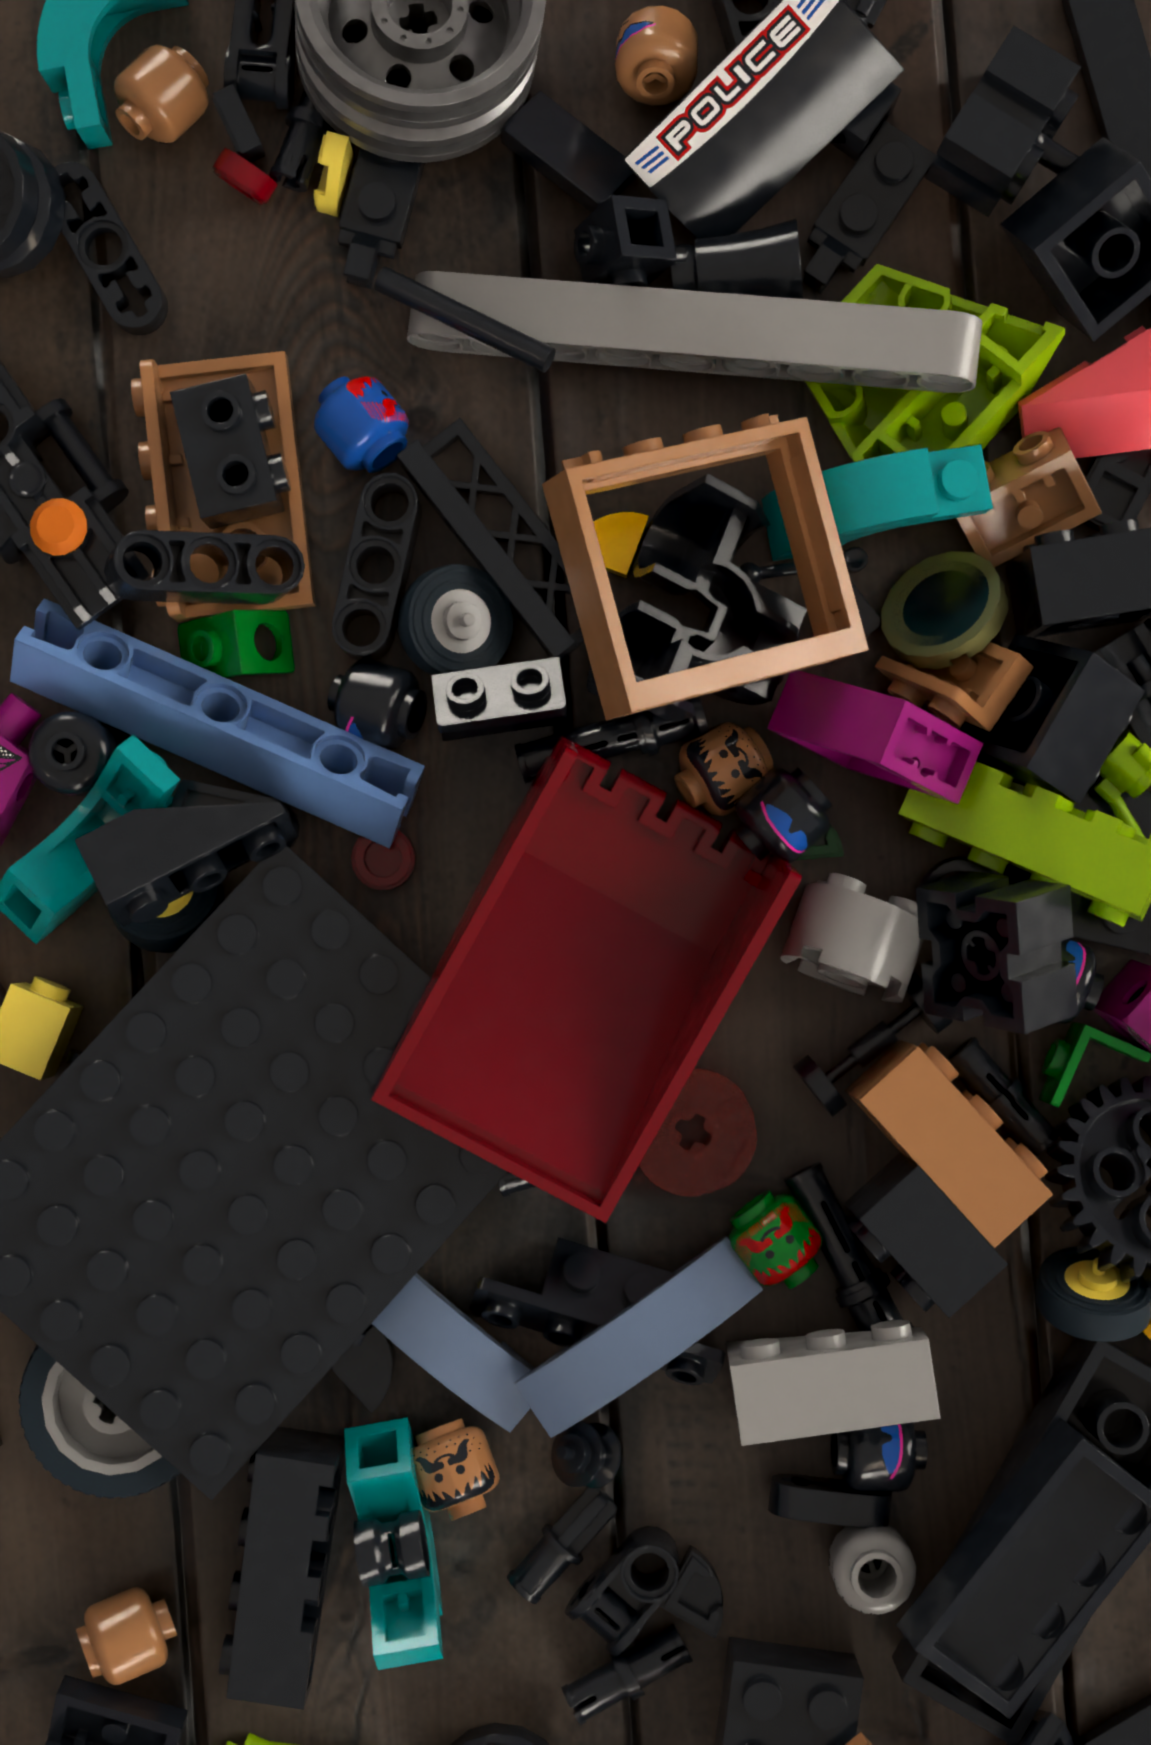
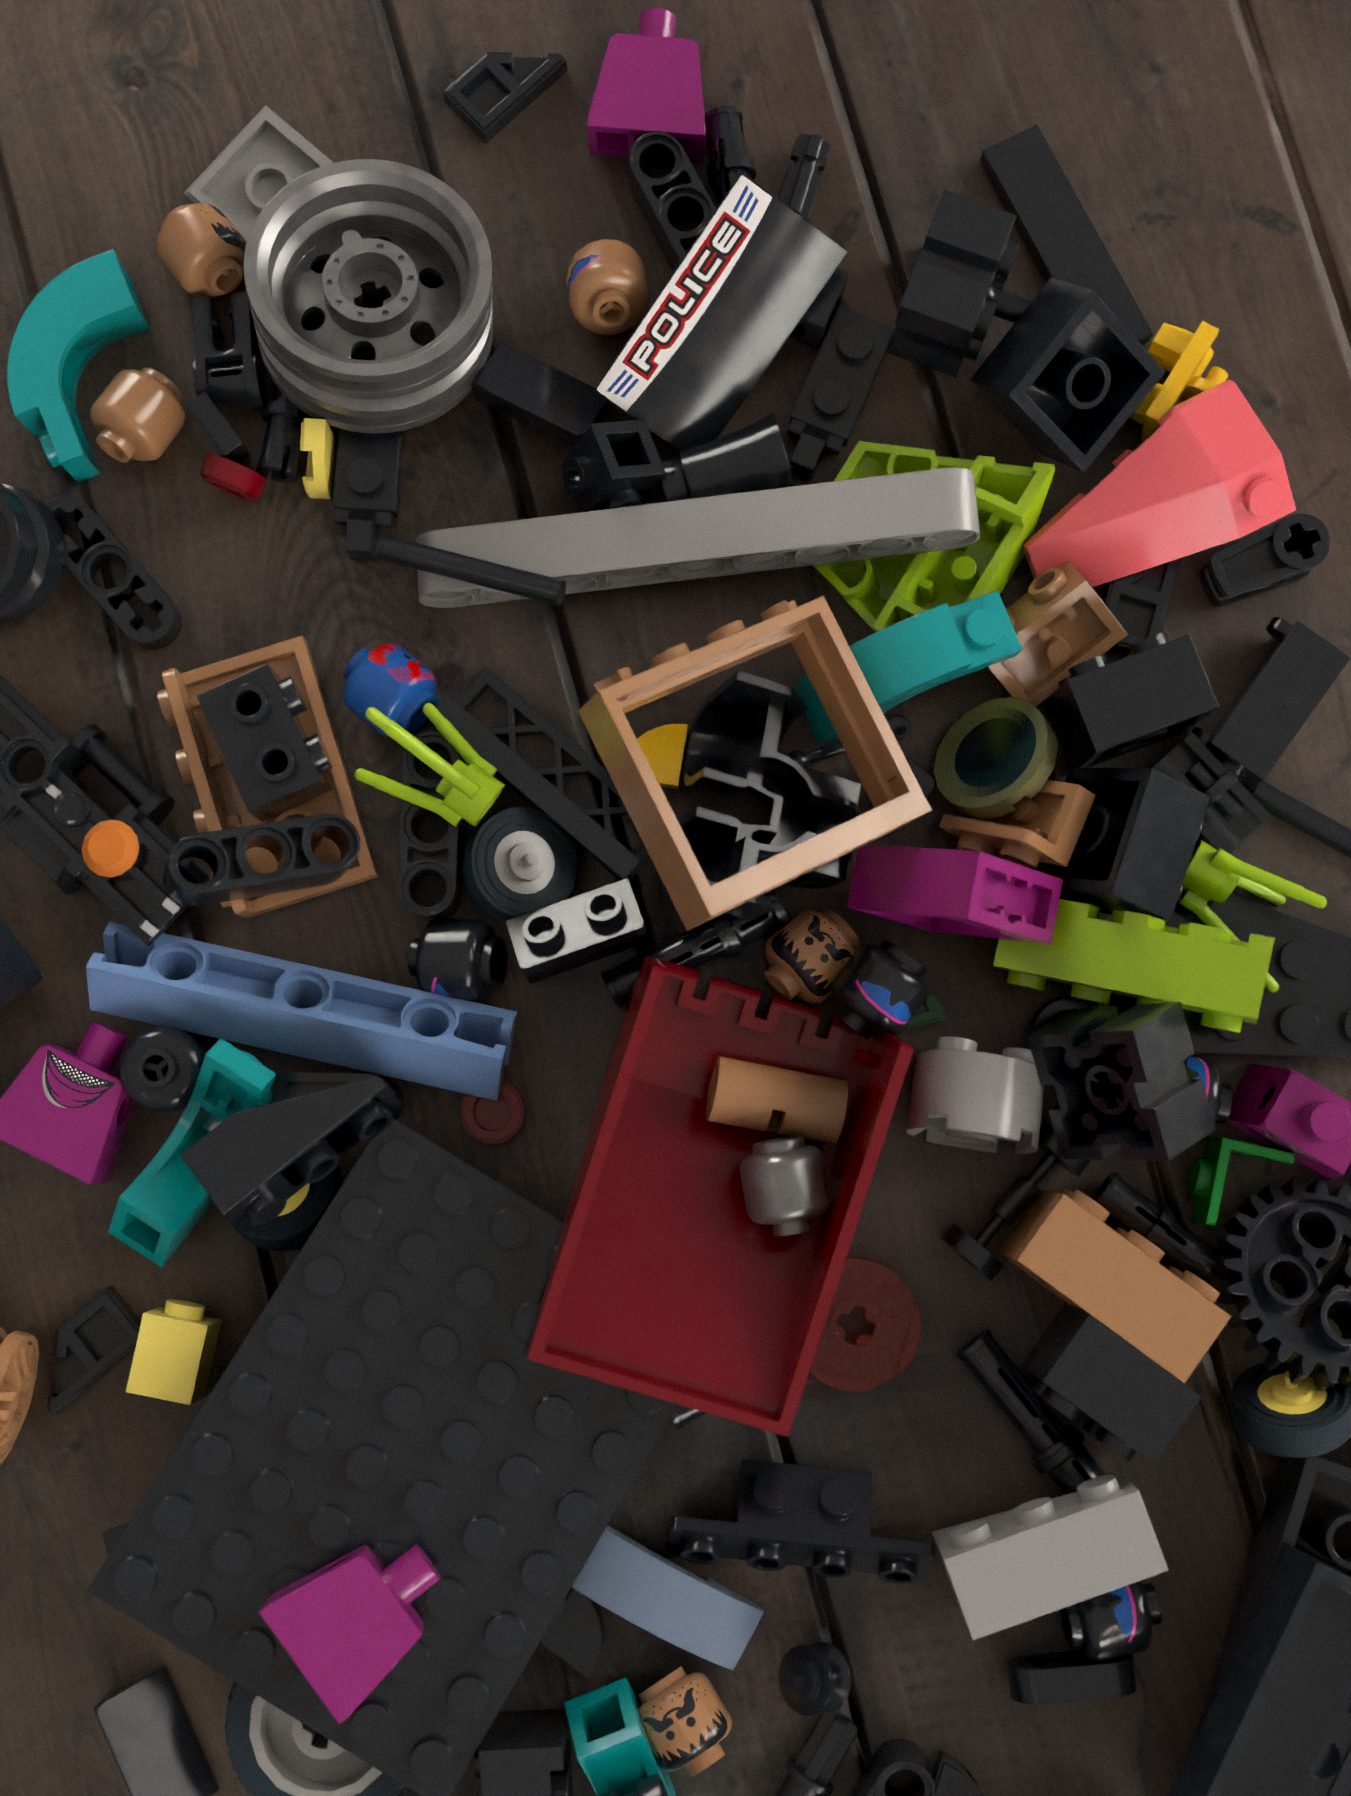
camera: 10 degrees left, 5 degrees down
green bracket [177,610,295,678] -> none
sand blue slope [514,1236,763,1438] -> none
green head [728,1190,823,1289] -> none
light grey head [828,1525,916,1615] -> none
none -> magenta torso [259,1544,441,1724]
none -> lime plant [355,703,505,827]
none -> medium nougat pin [706,1056,848,1145]
none -> flat silver head [740,1135,831,1236]

